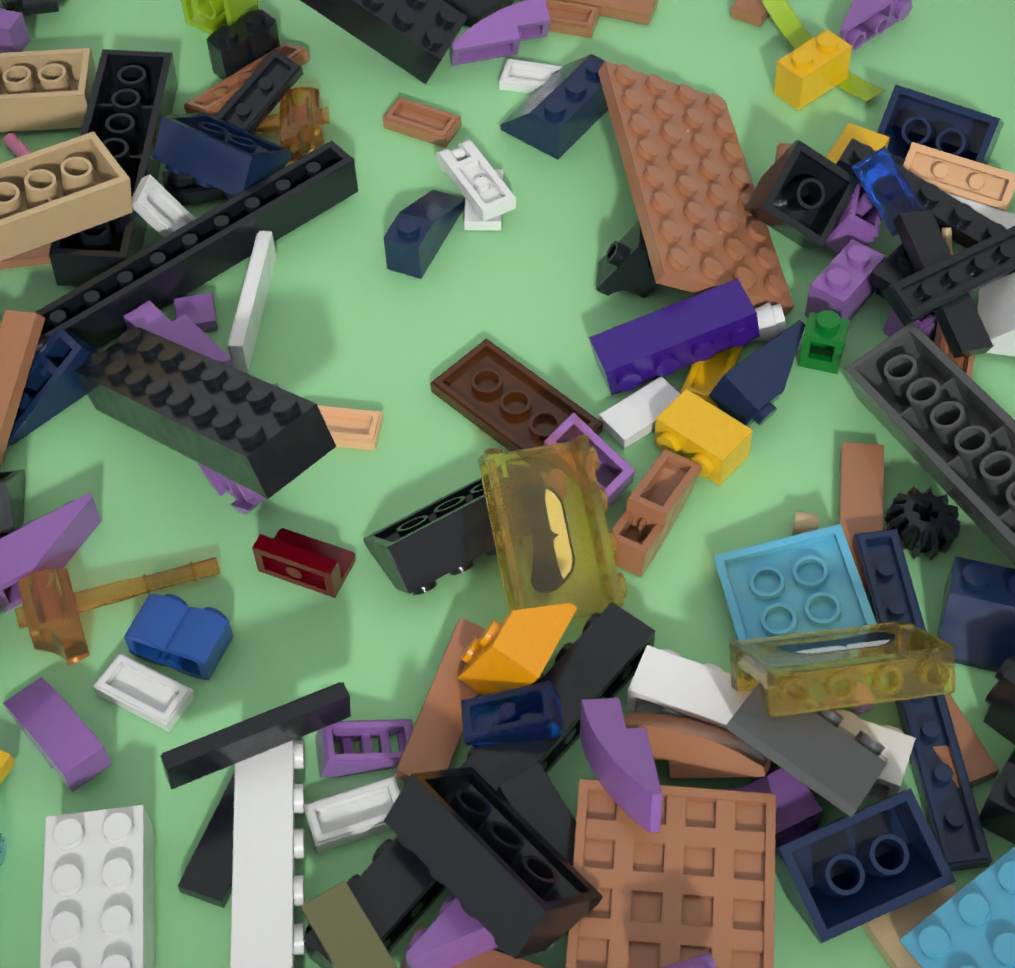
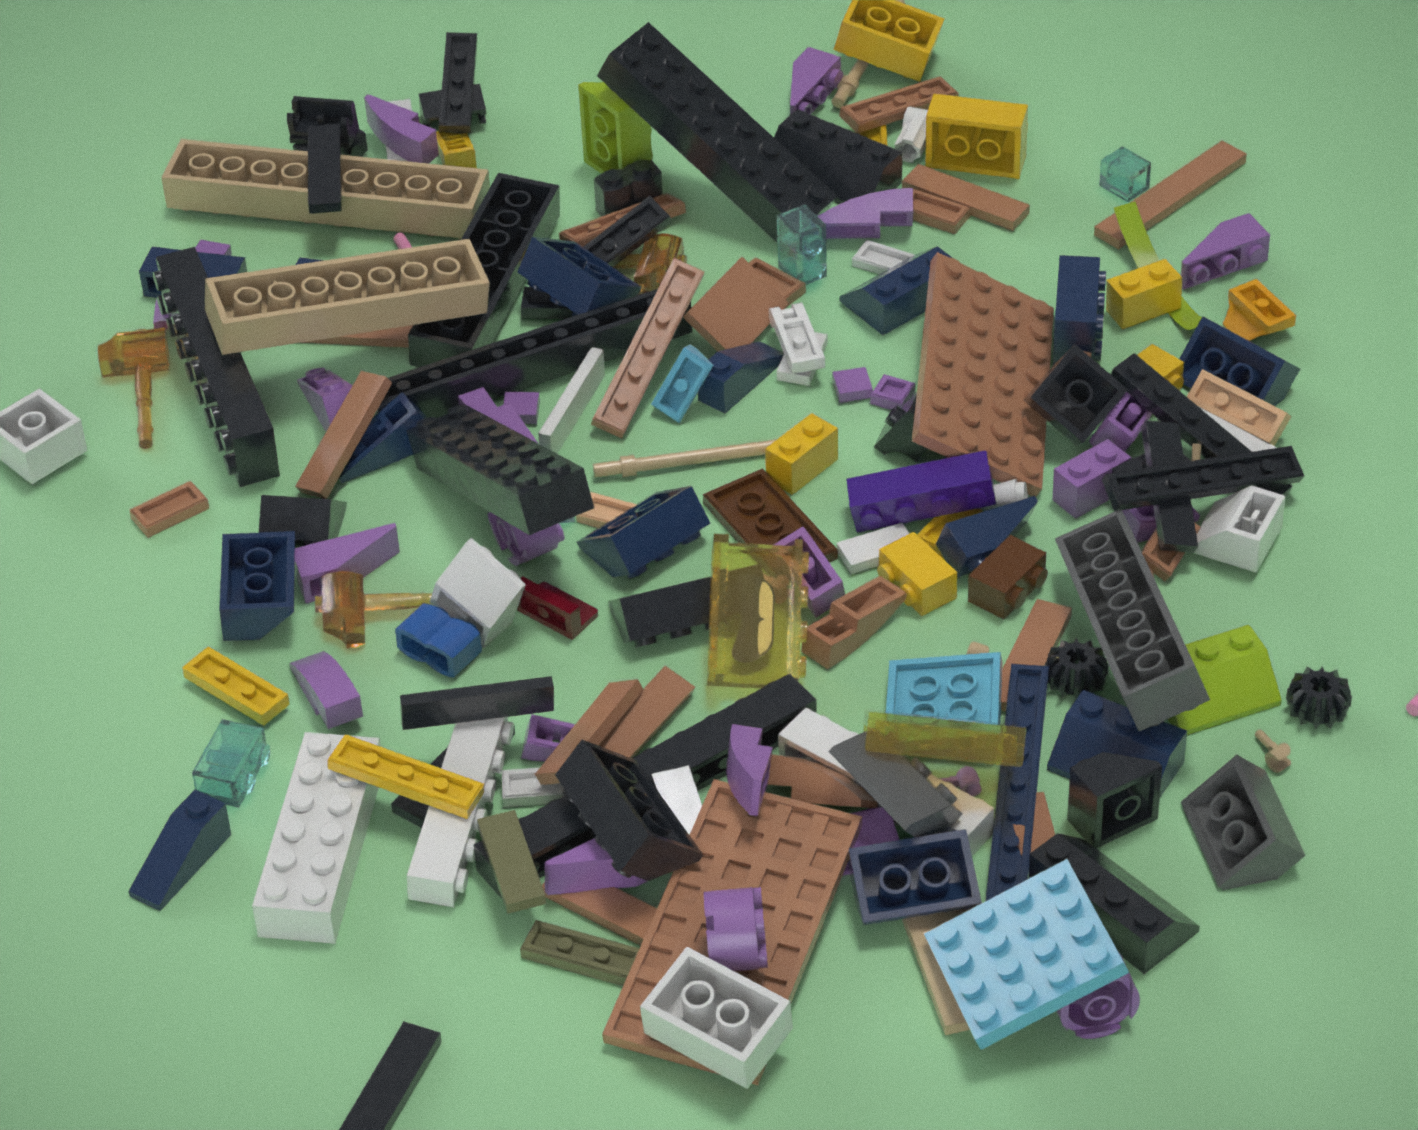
camera: 15 degrees right, 10 degrees down
white tile [93,653,195,732] -> none
white tile [132,175,196,238] -> none
light orange slope [458,602,577,709] -> none
clear blue slope [461,680,564,746] -> none
green brick [798,310,850,374] -> none
clear blue slope [851,146,925,236] -> none
none -> yellow tile [327,734,484,819]
none -> white slope [430,538,526,648]
none -> yellow slope [436,131,477,168]
none -> nougat tile [535,679,644,785]
none -> dark blue slope [576,486,711,579]
none -> nougat tile [591,258,705,439]
none -> tan bar [593,439,777,477]
none -> medium azure slope [651,344,714,423]
none -> nougat tile [683,257,789,351]
none -> yellow brick [765,413,838,495]
none -> clear light blue brick [777,204,827,285]
none -> medium lavender tile [832,367,873,403]
none -> medium lavender tile [870,374,915,410]
none -> reddish brown brick [968,535,1048,620]
none -> dark blue brick [1053,255,1106,366]
none -> light orange slope [1222,279,1296,341]

